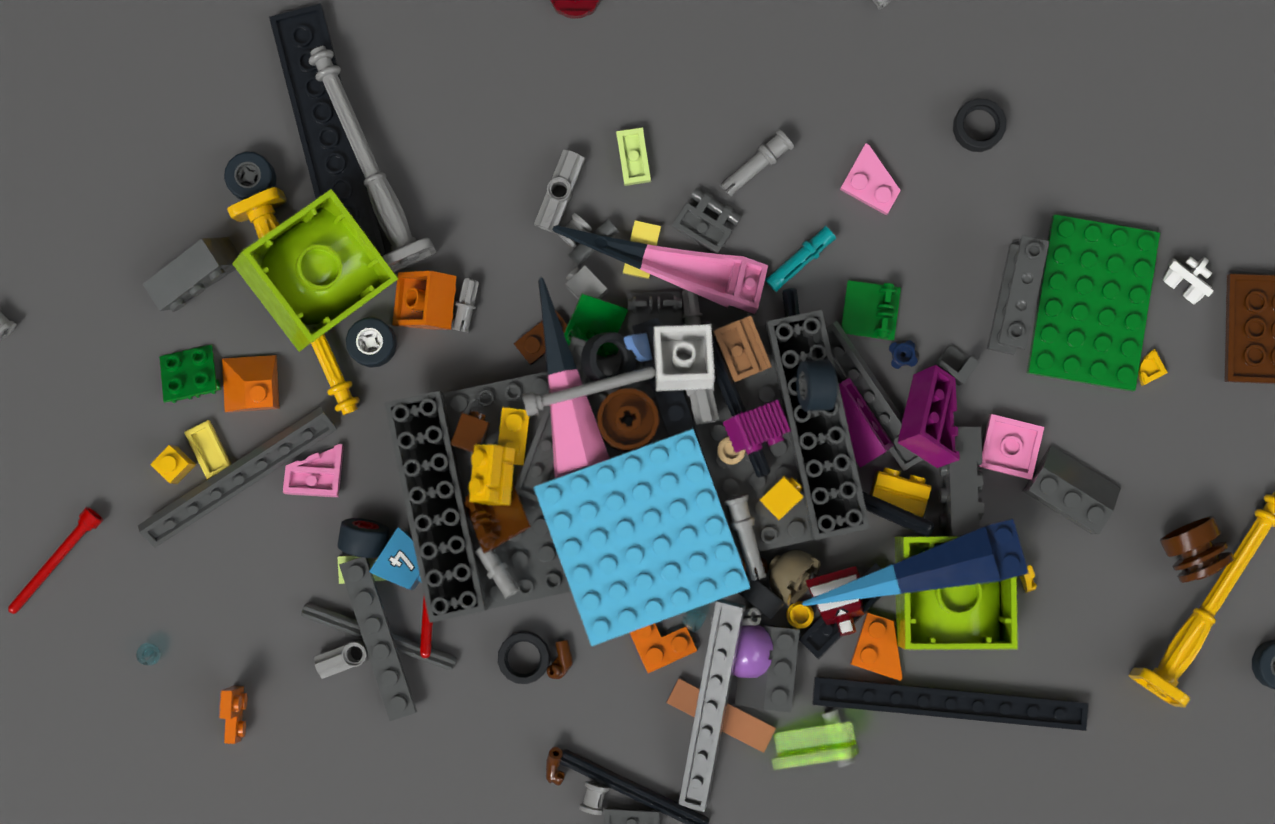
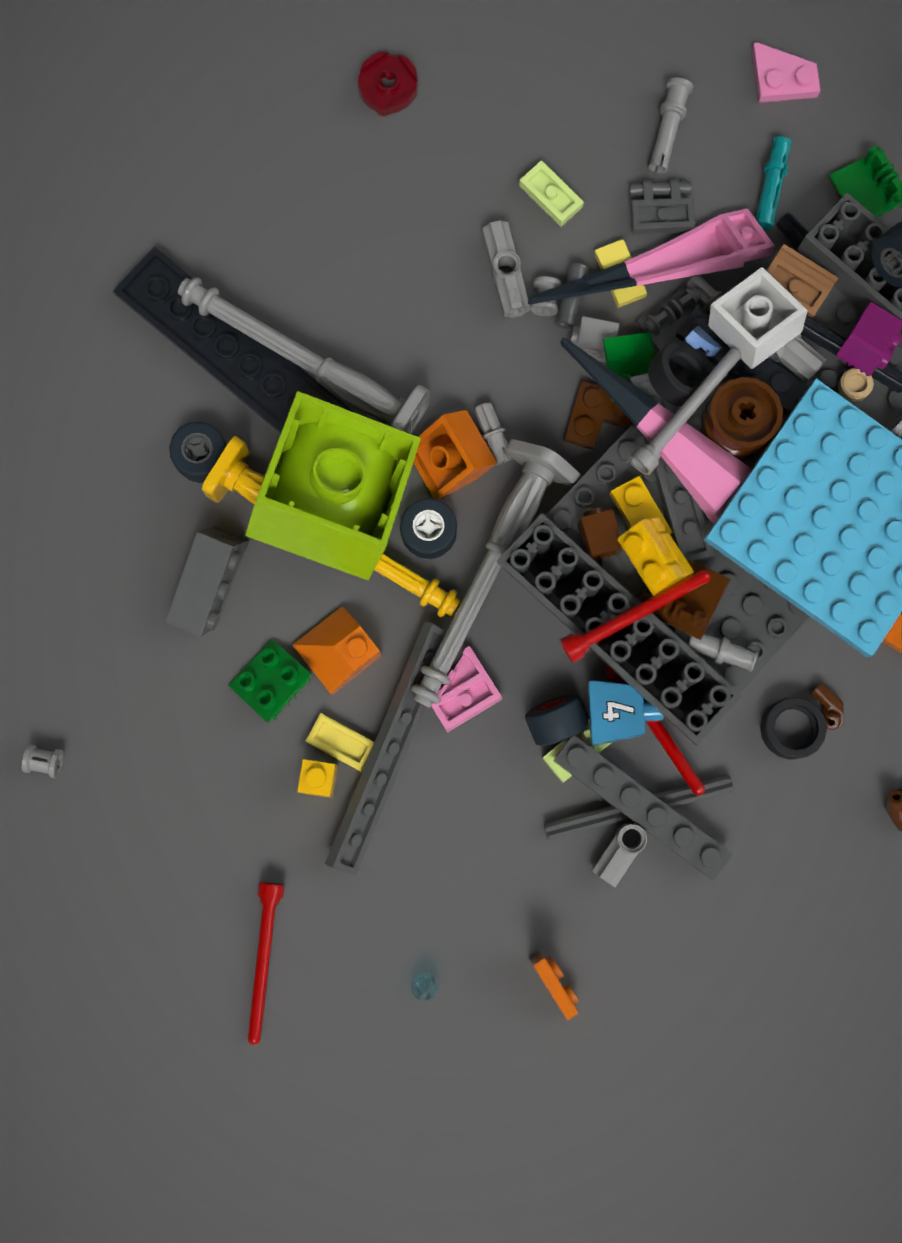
camera: 40 degrees left, 5 degrees down
none -> light grey piece [411,439,581,708]
none -> red piece [559,570,710,663]

